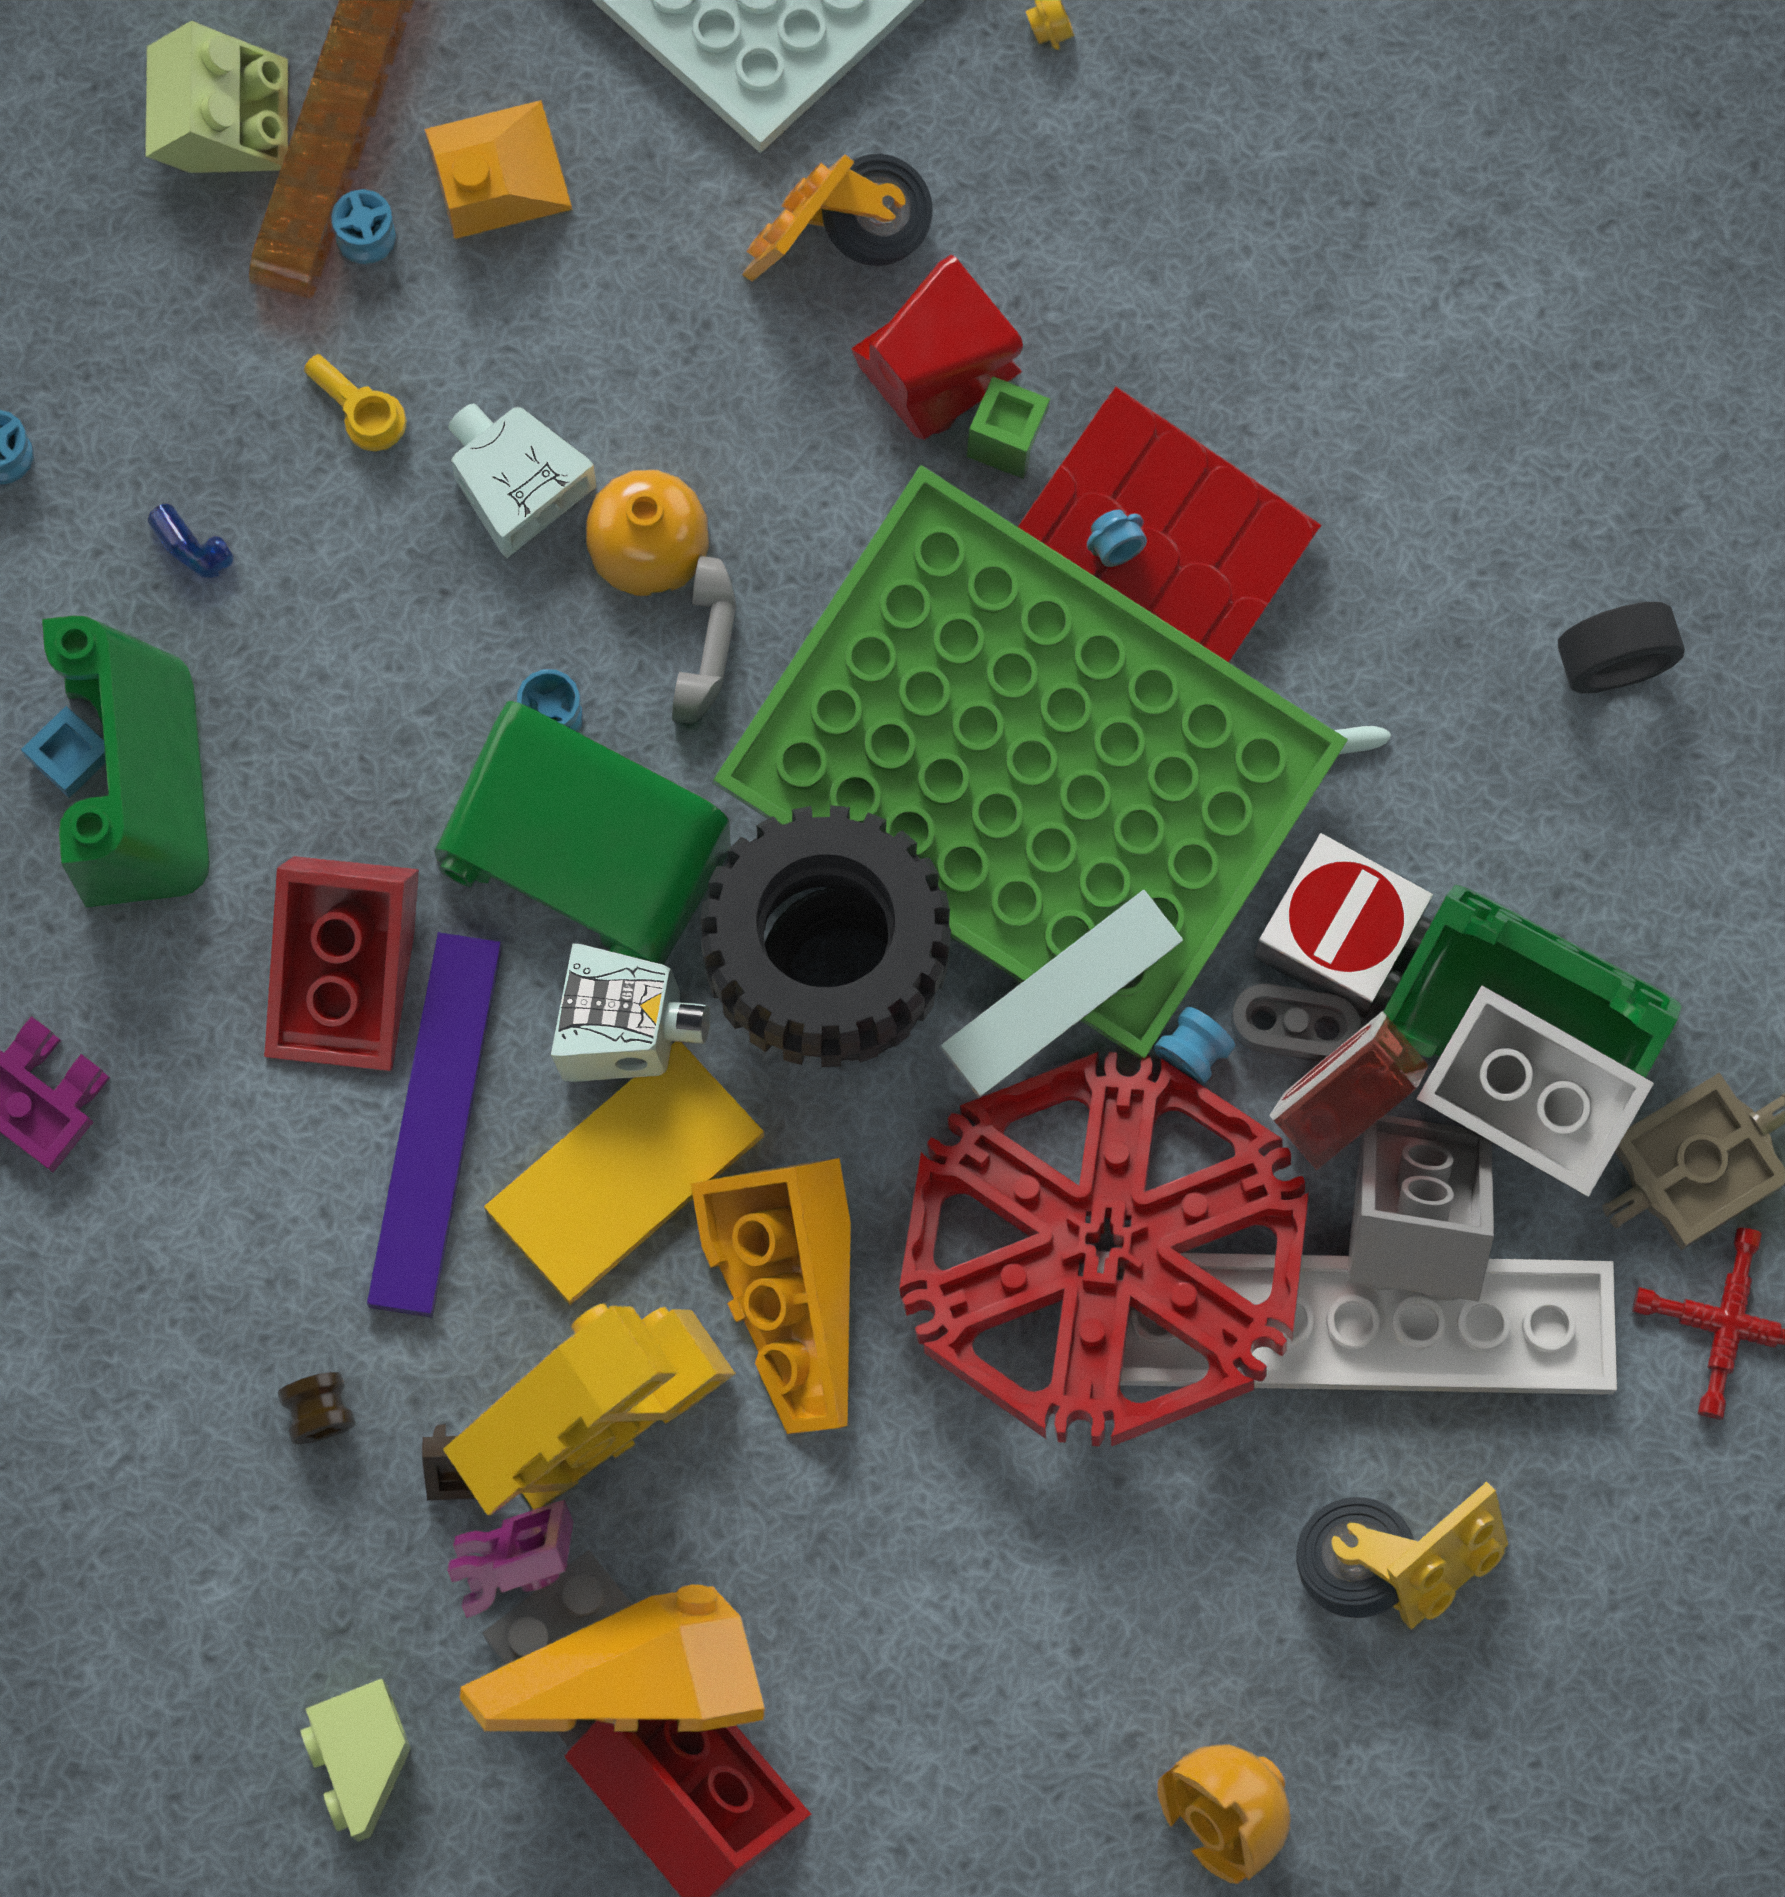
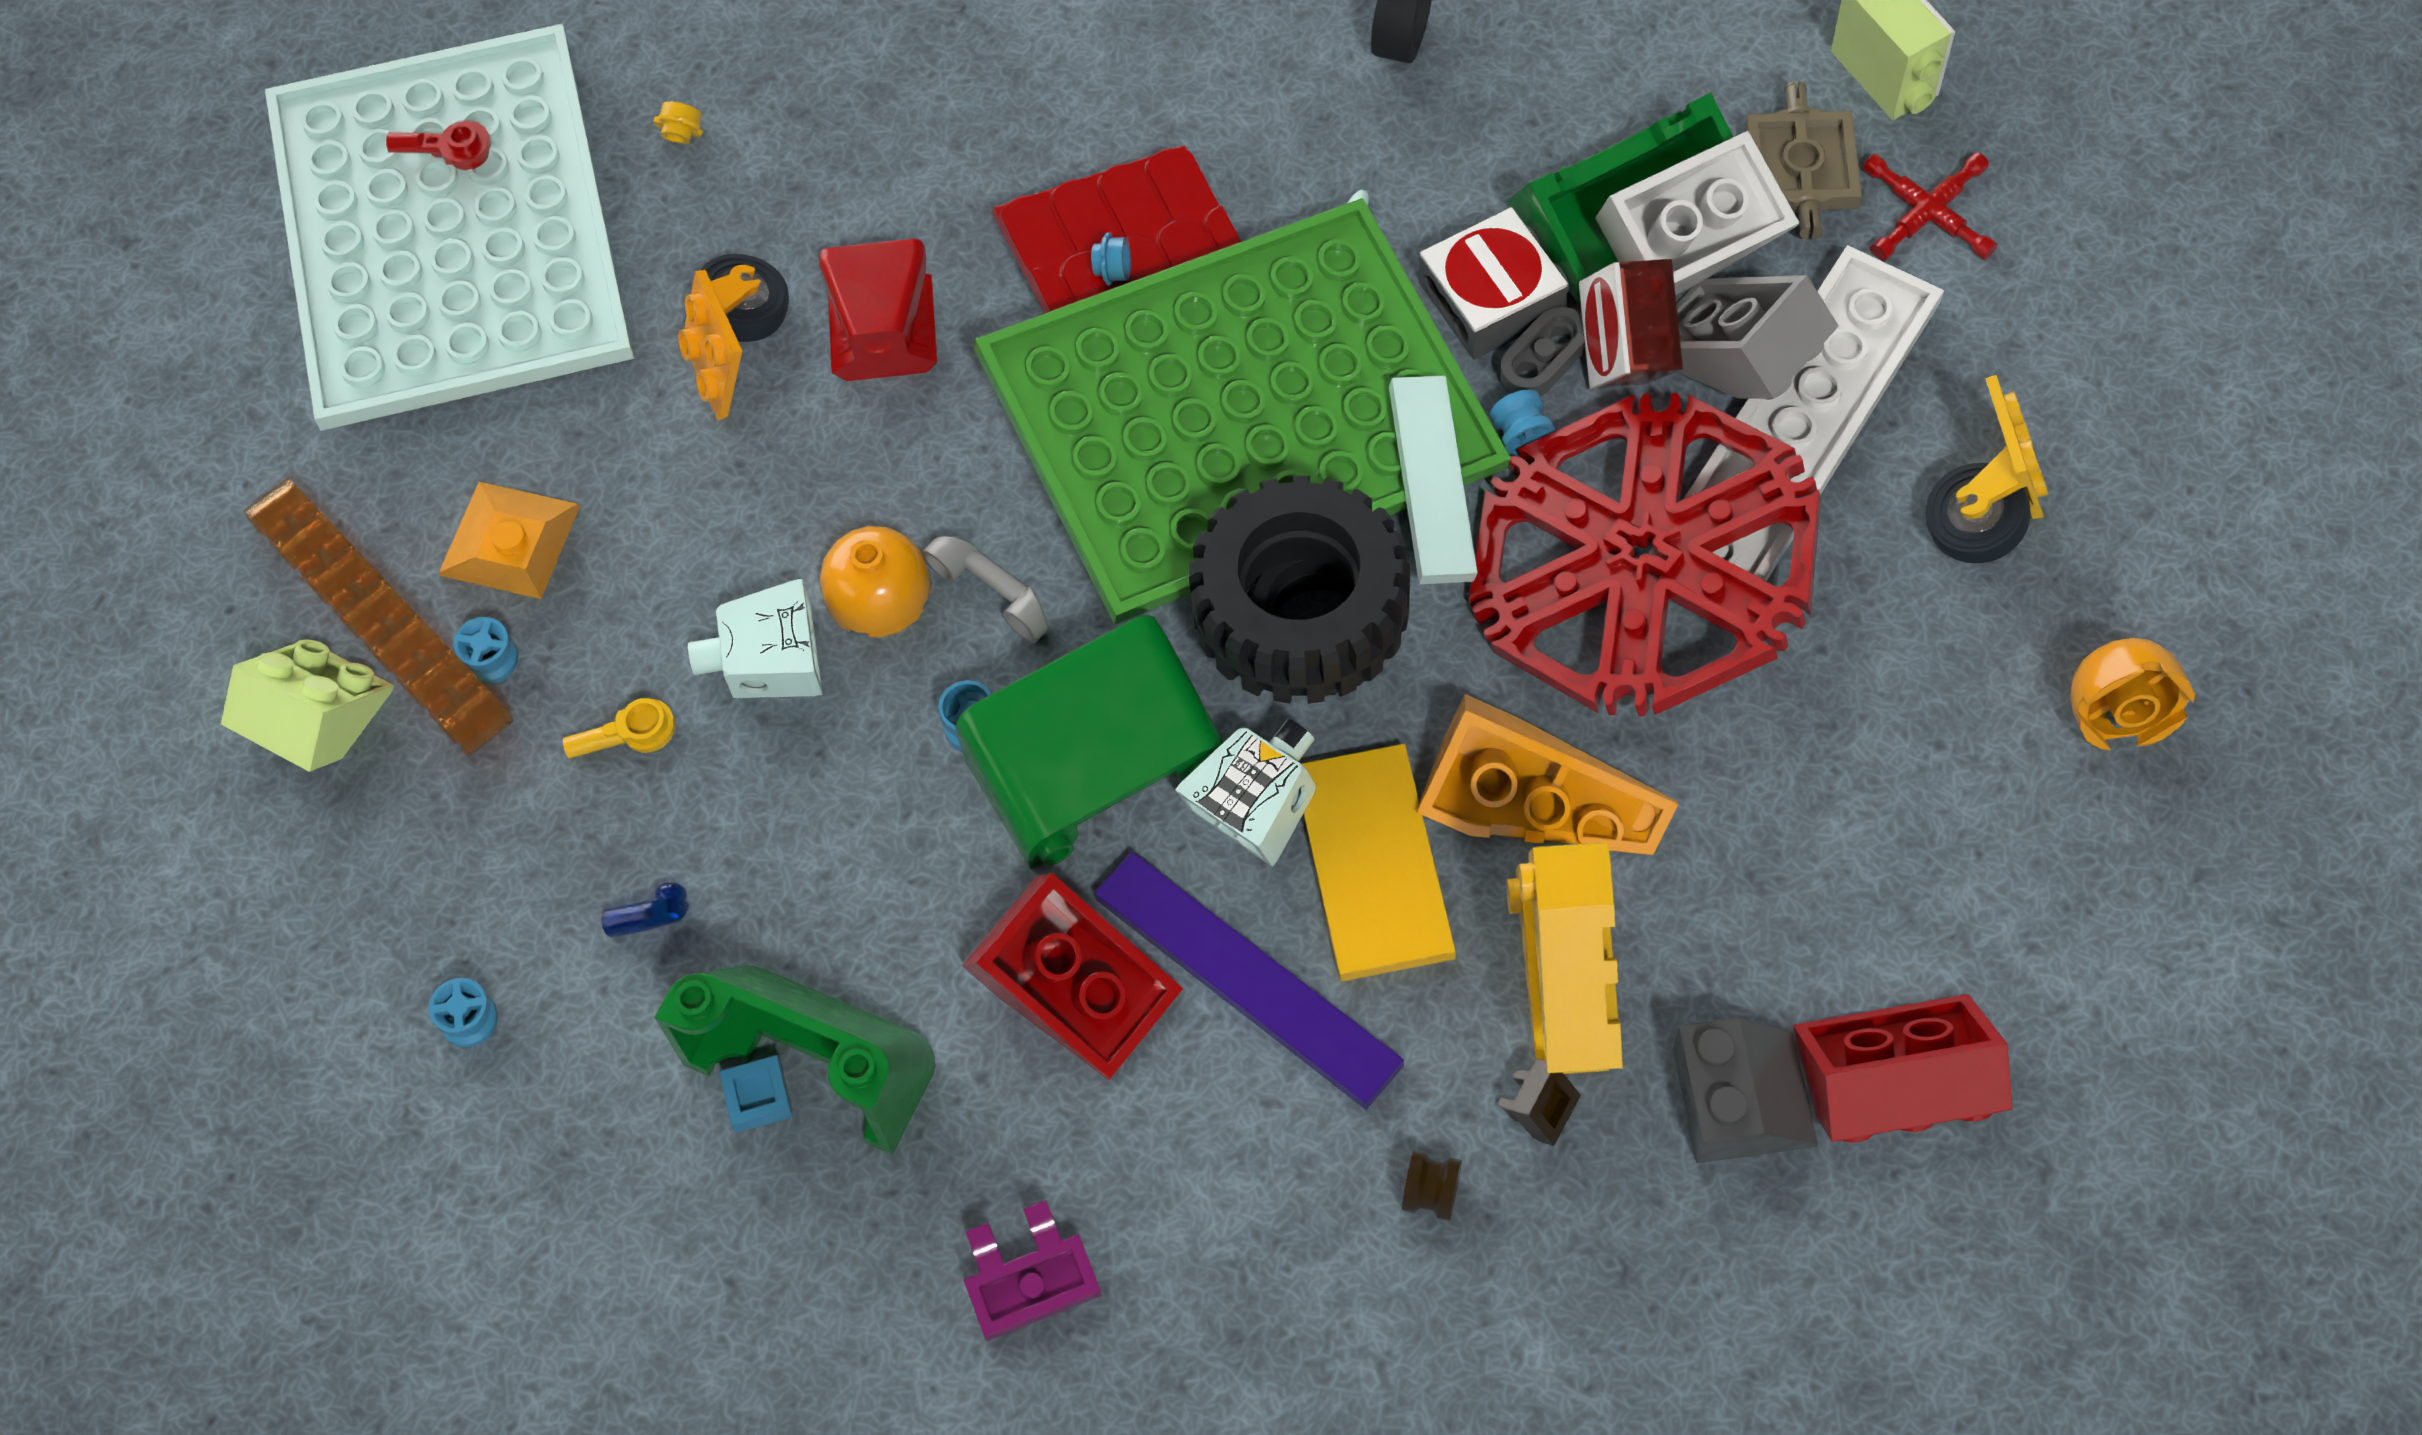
camera: 50 degrees left, 10 degrees down
yellowish green slope [301,1679,411,1842] -> none
magenta plate [447,1499,574,1618] -> none
light orange wedge [460,1584,765,1732] -> none
bright green panel [967,377,1050,479] -> none

